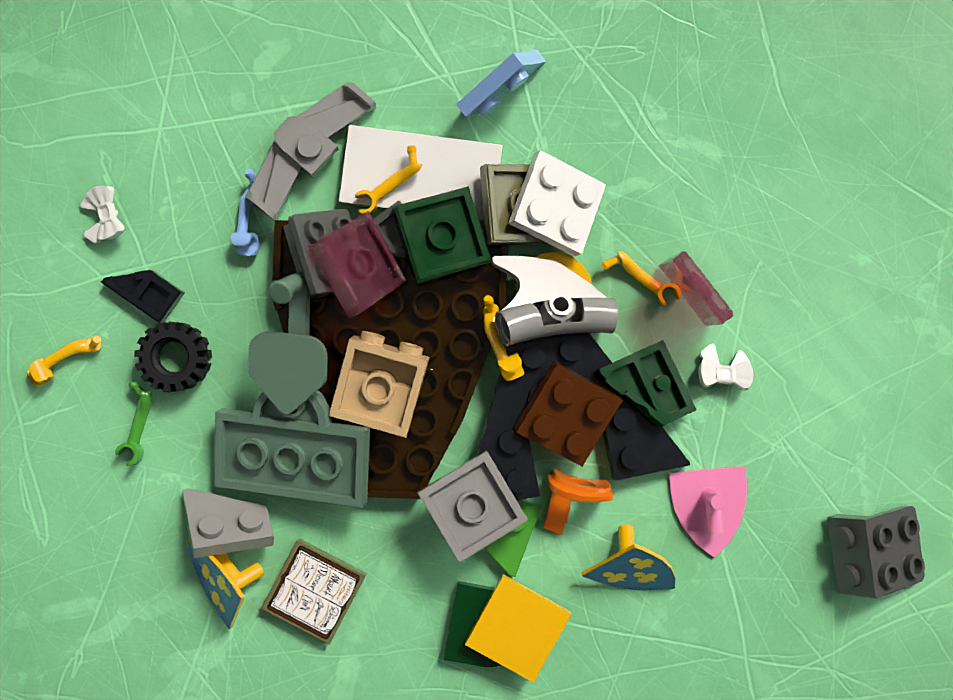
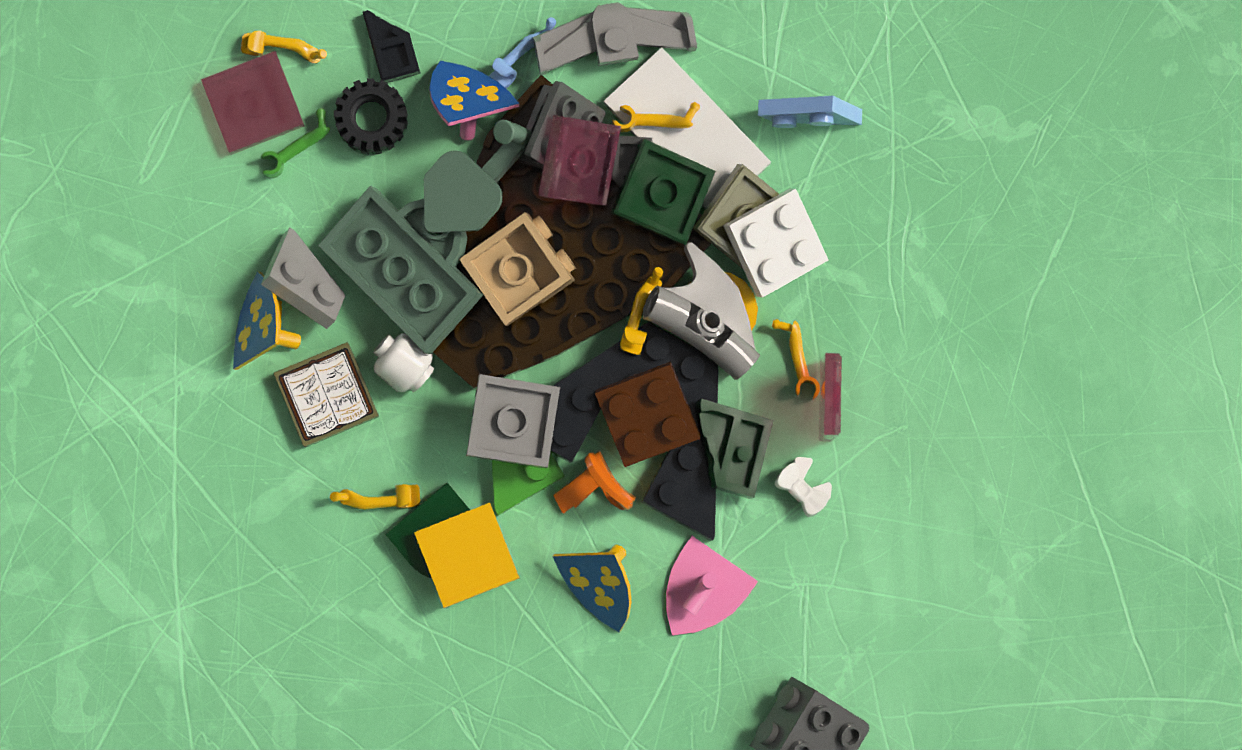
camera: 35 degrees right, 5 degrees down
none -> clear pink tile [201,51,305,155]
none -> yellow piece [330,484,420,510]
none -> white head [373,333,434,392]
none -> blue shield [429,61,519,140]

